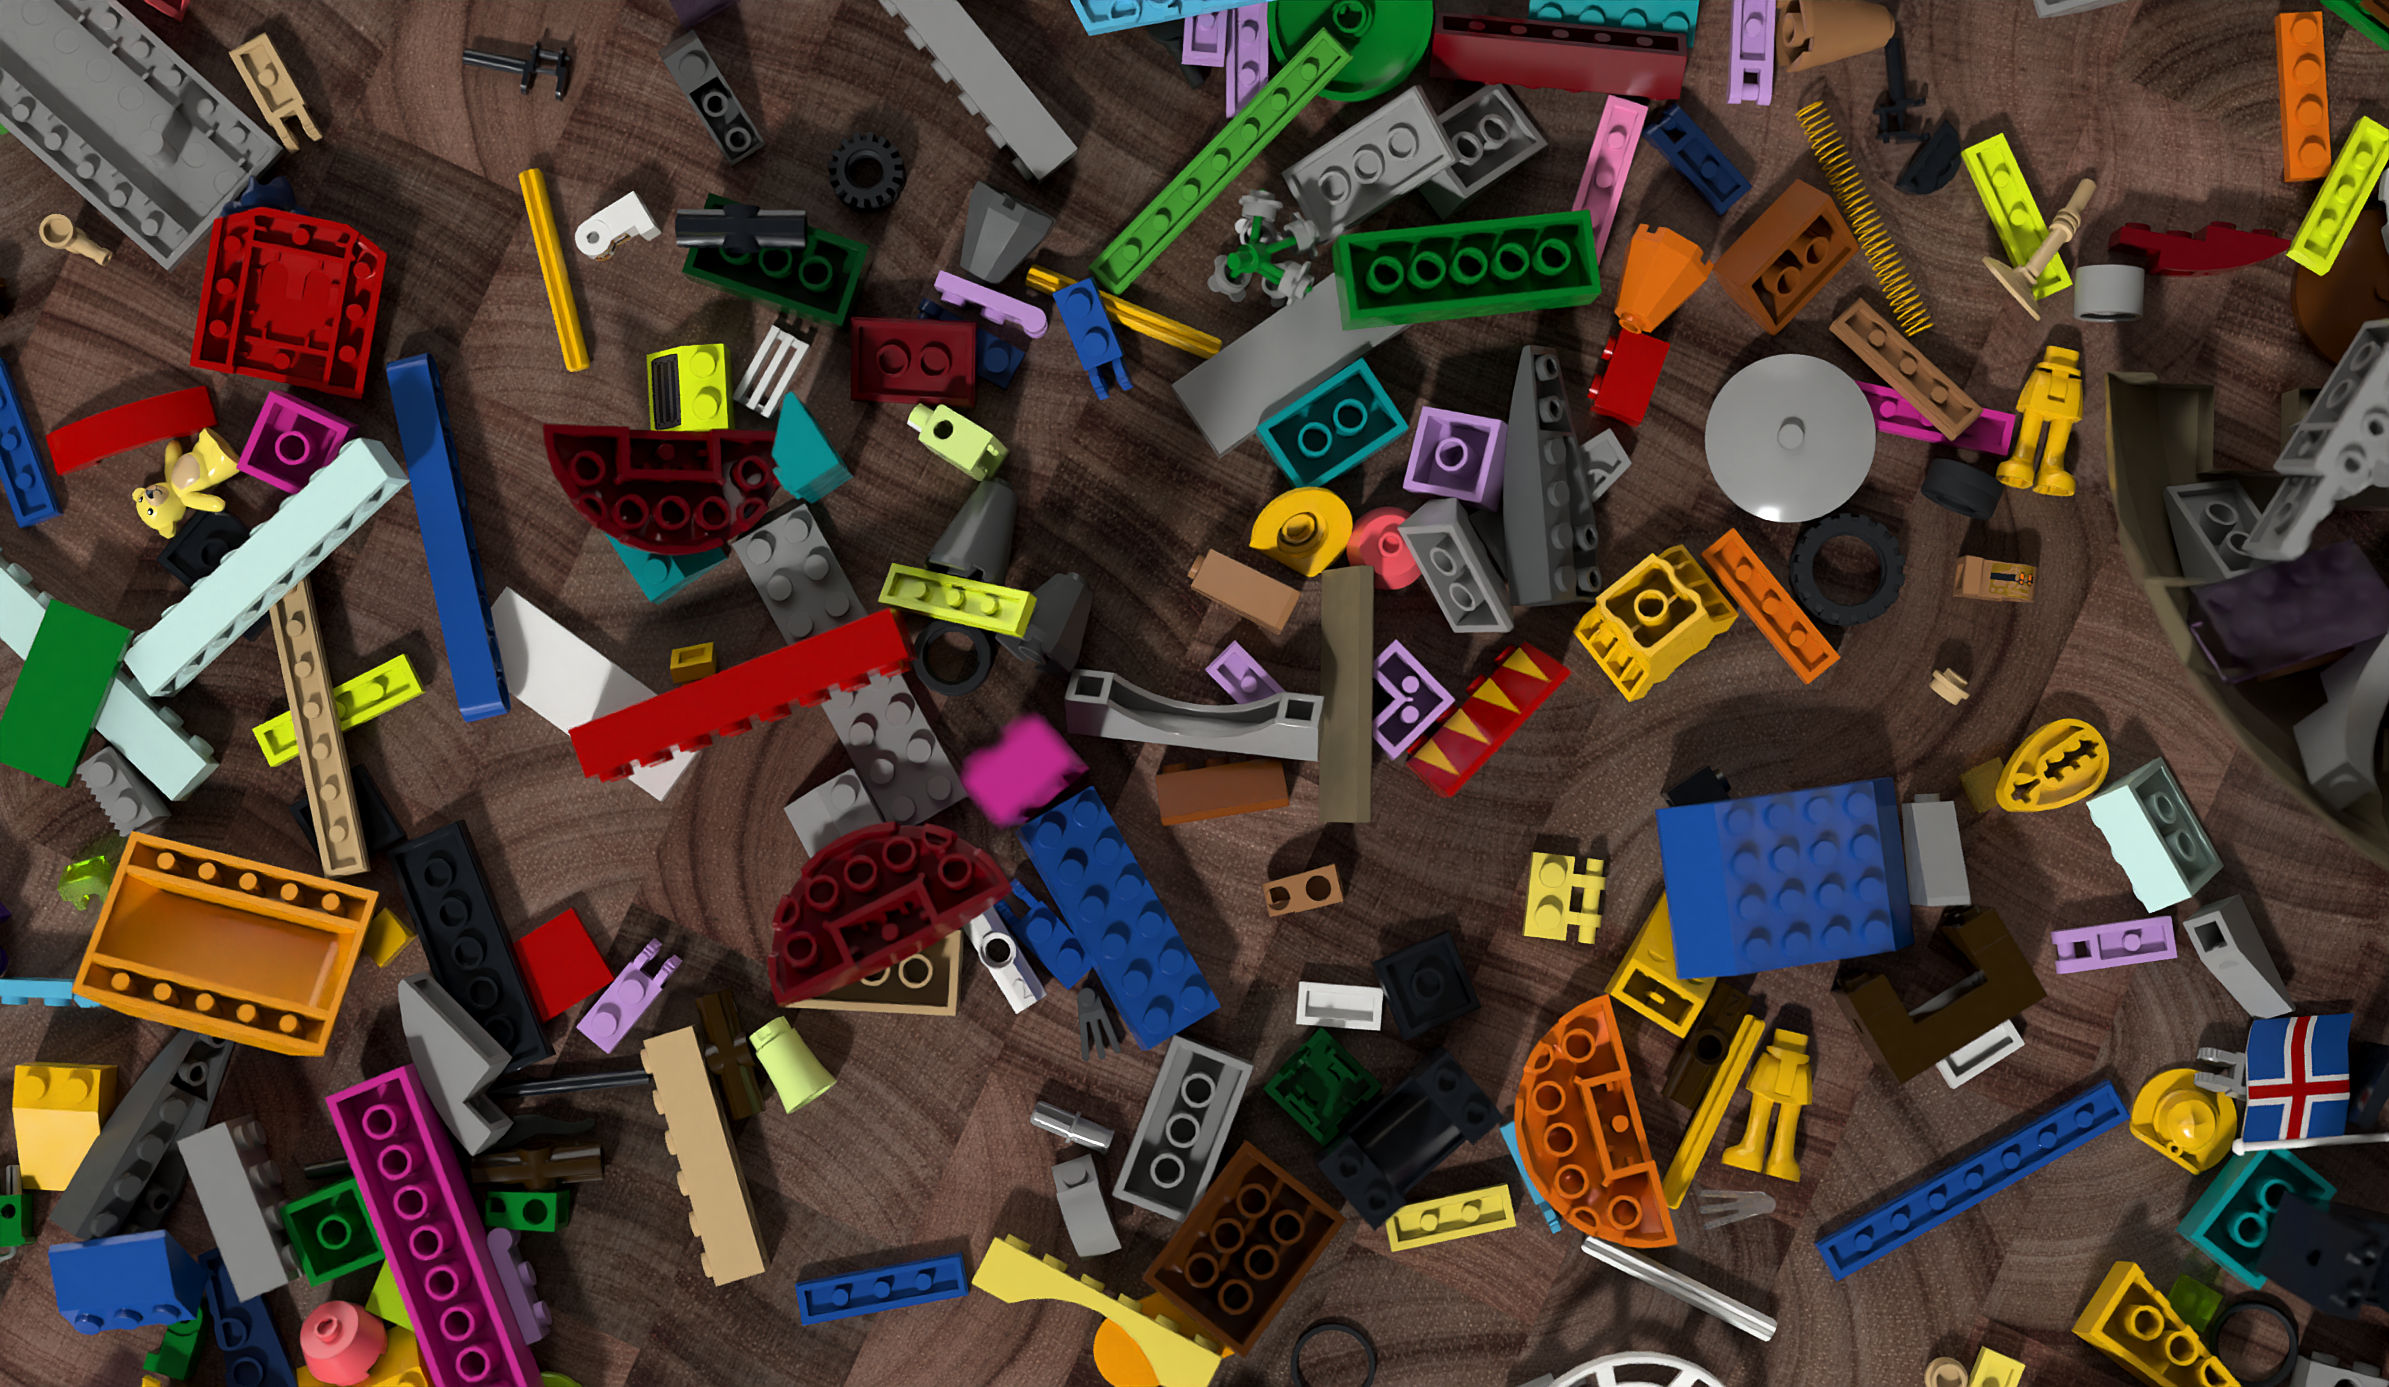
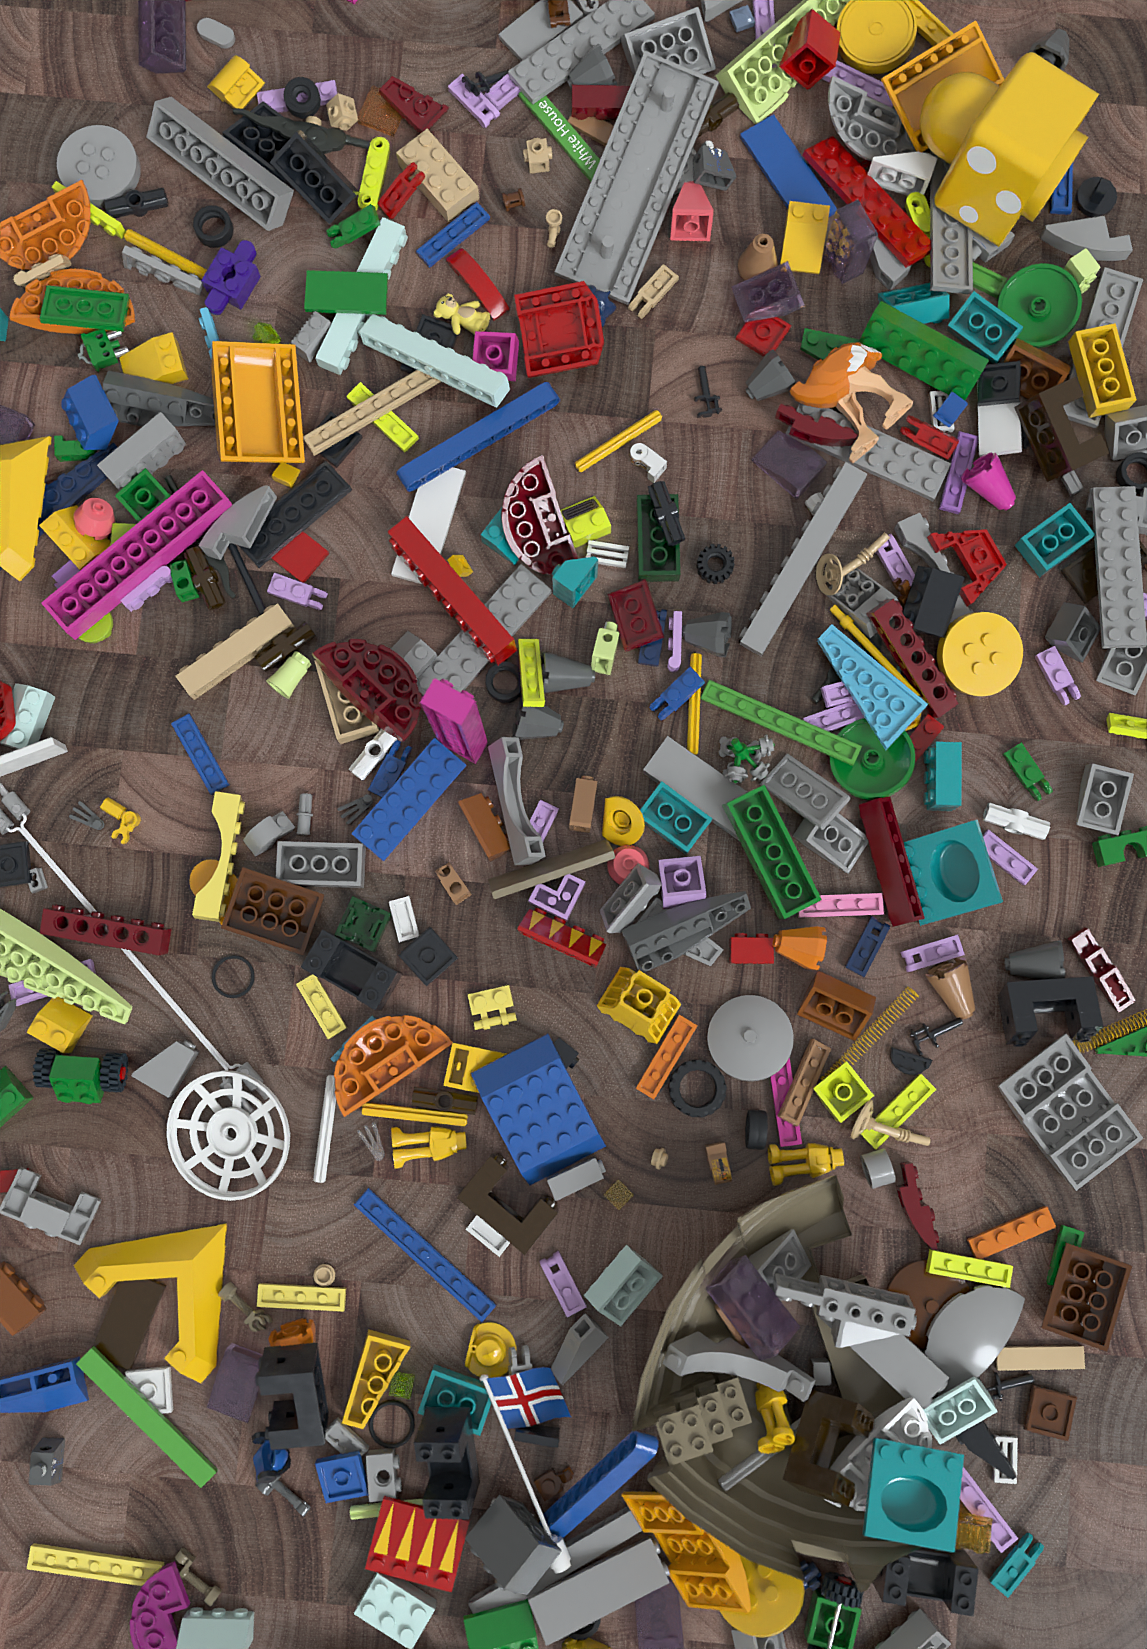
camera: 70 degrees right, 5 degrees down
dark grey slope [658,30,766,166] -> none
yellow piece [1995,718,2109,813] -> none
none -> neon yellow slope [813,1061,874,1123]

